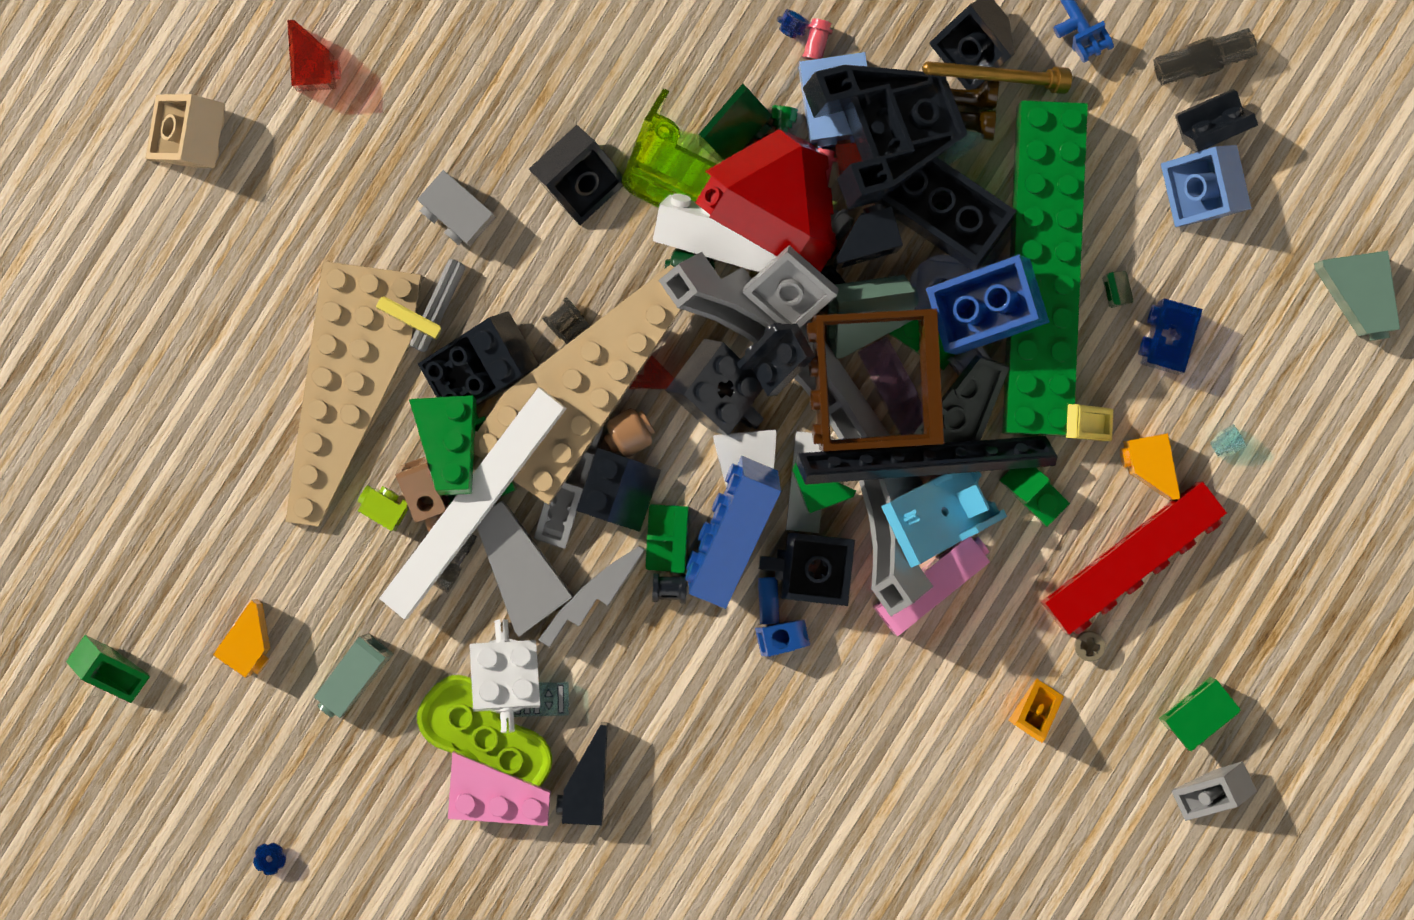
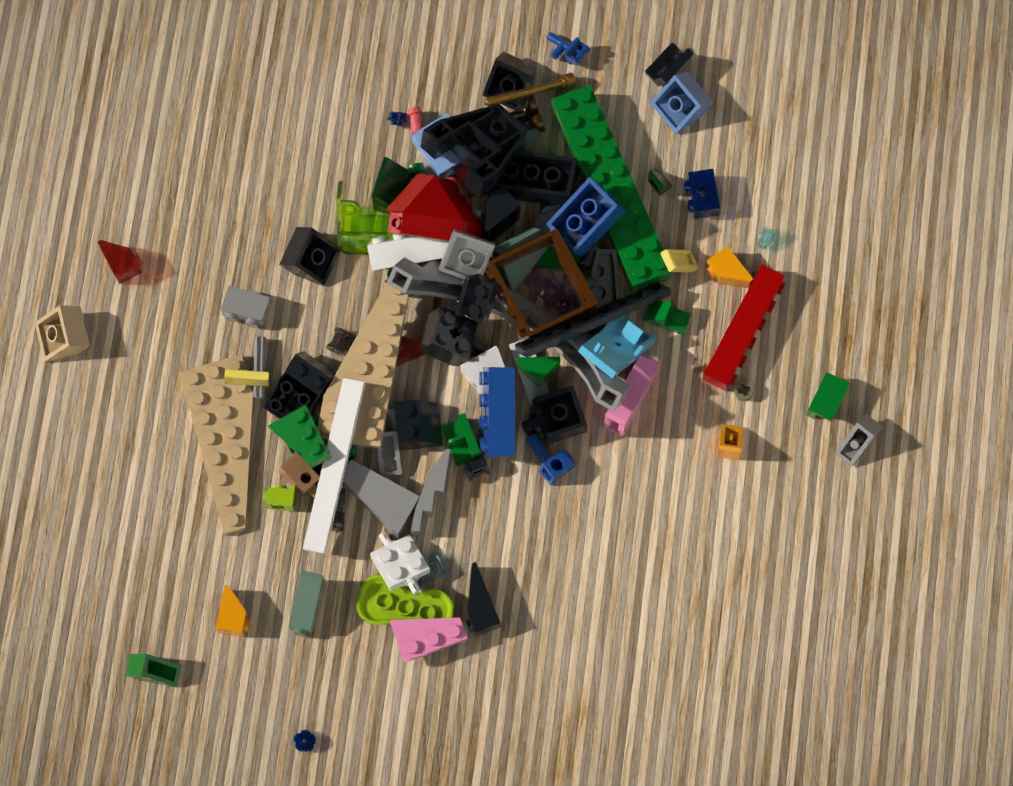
camera: 25 degrees left, 15 degrees down
medium nougat head [604,408,655,457] -> none
clear smoke piece [1153,28,1258,86] -> none
sand green slope [1314,250,1400,341] -> none

